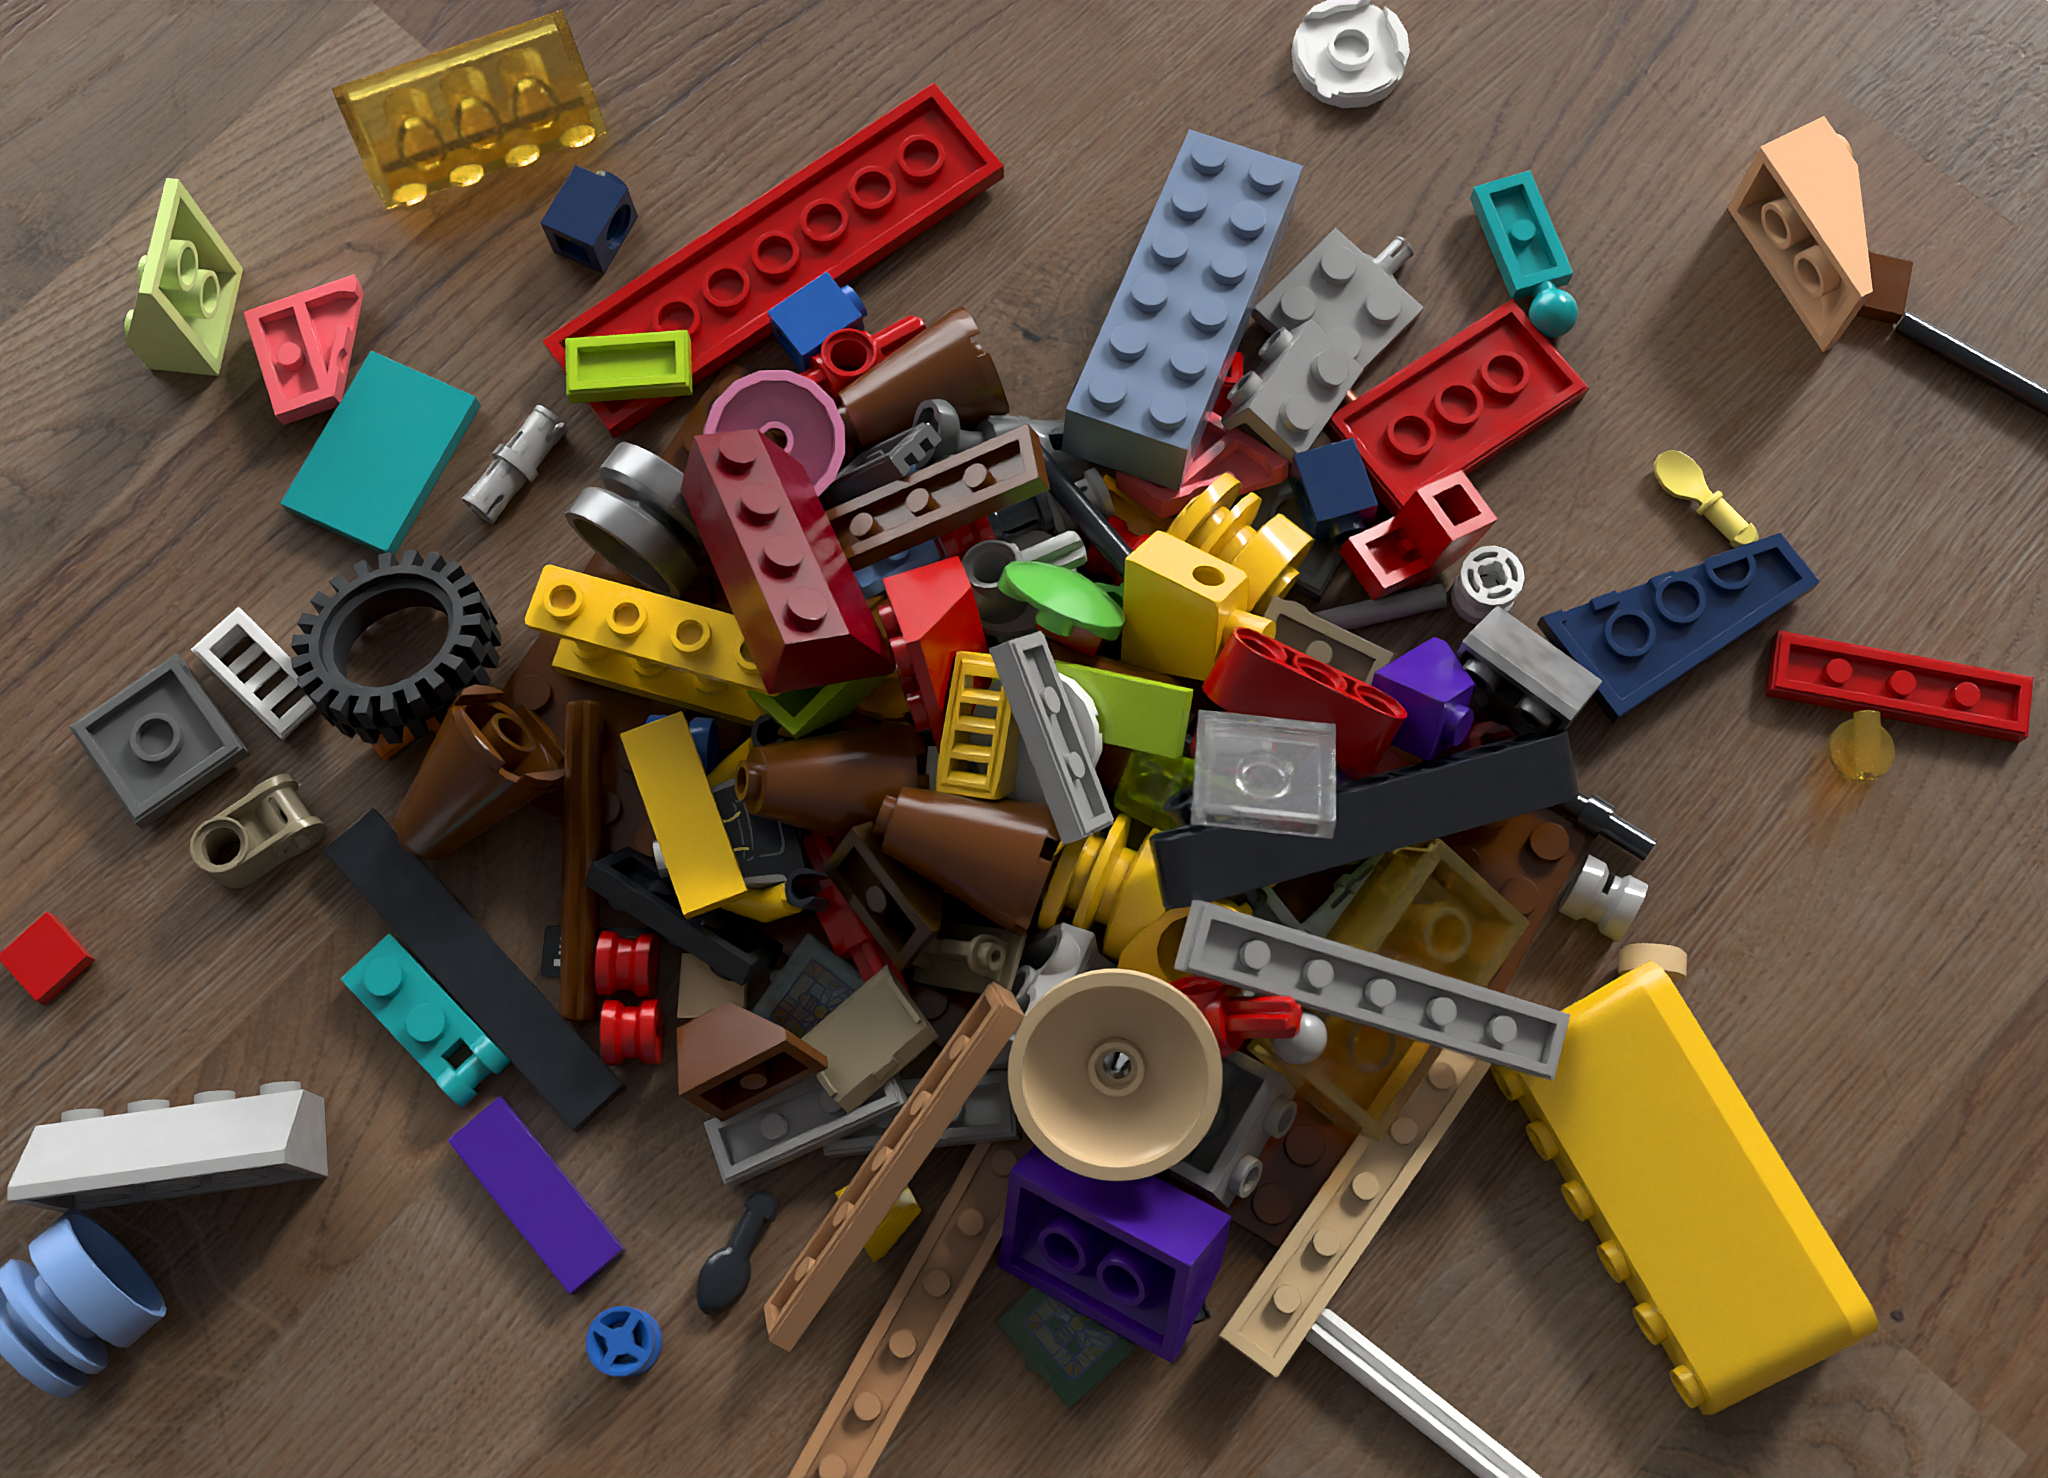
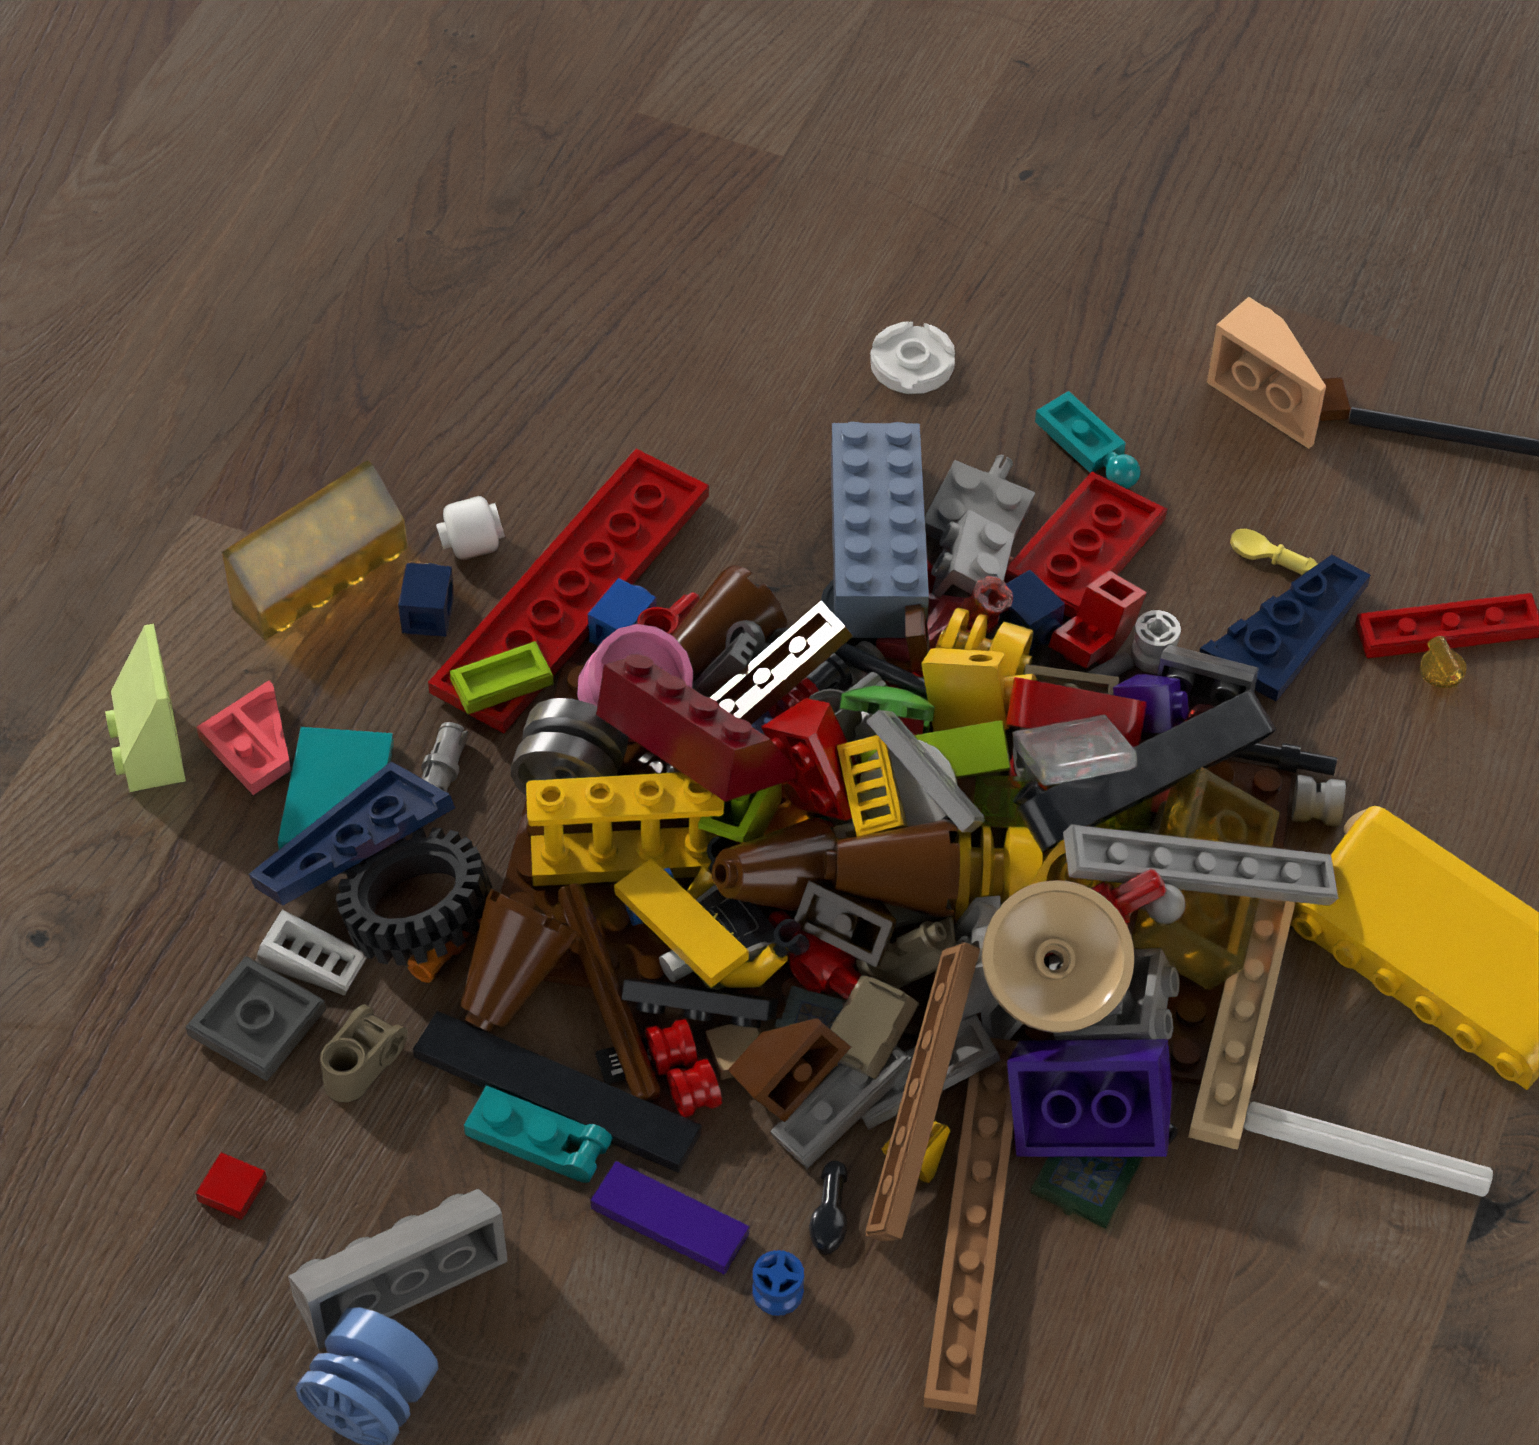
camera: 25 degrees left, 20 degrees down
none -> dark blue wing [248,761,455,905]
none -> white head [436,496,505,560]
none -> reddish brown tile [905,604,930,671]
none -> clear red bush [960,576,1013,634]

